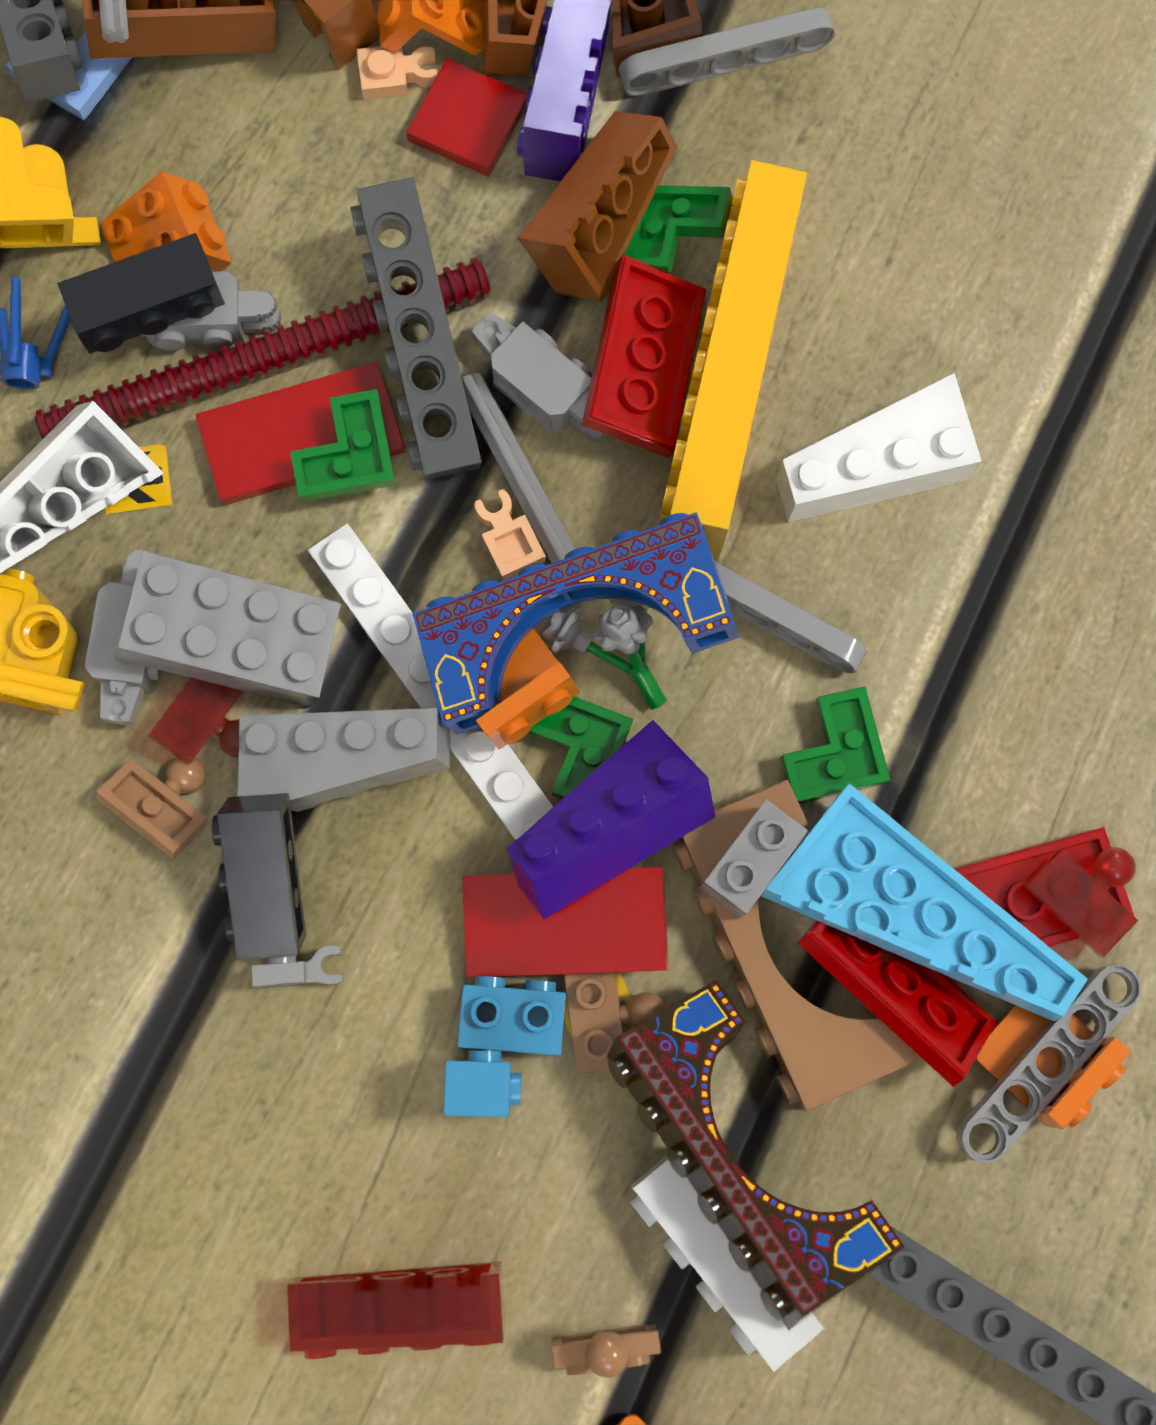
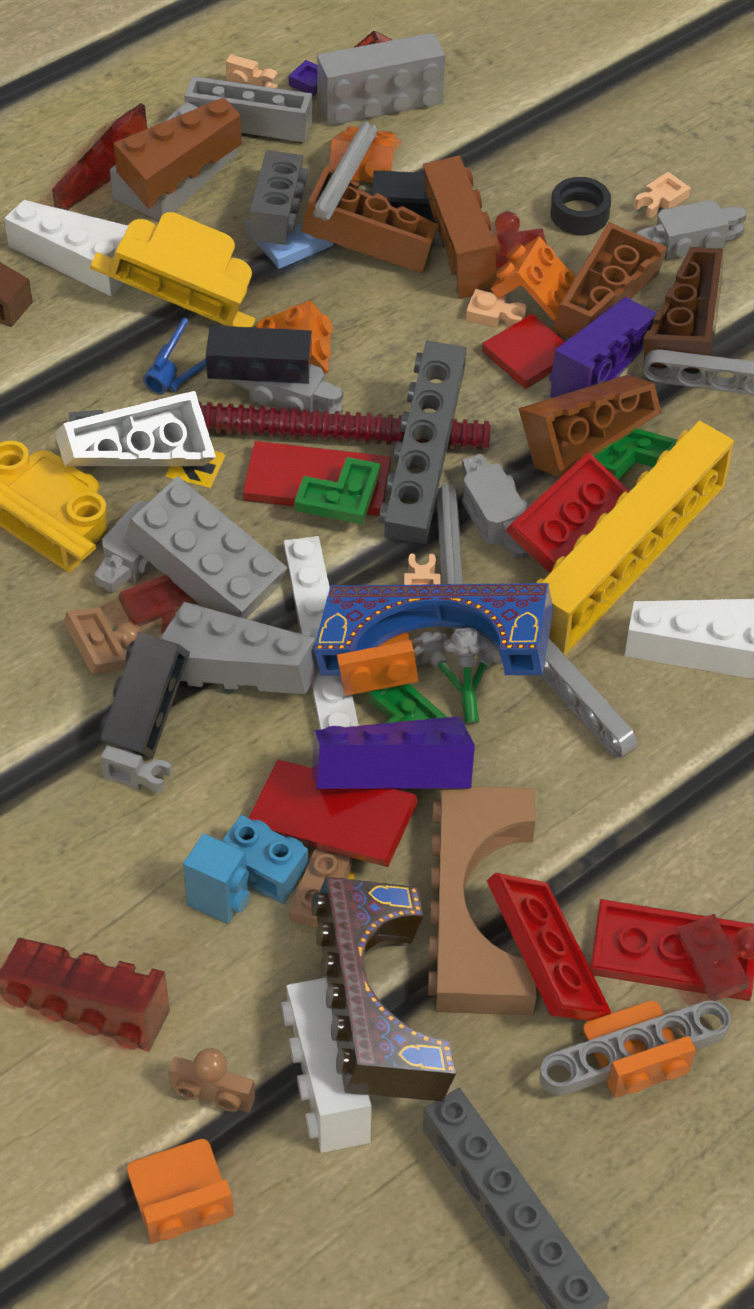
camera: 30 degrees right, 25 degrees down
light grey brick [699,799,808,919] -> none
medium azure wing [760,783,1088,1021] -> none
green plate [780,686,891,803] -> none

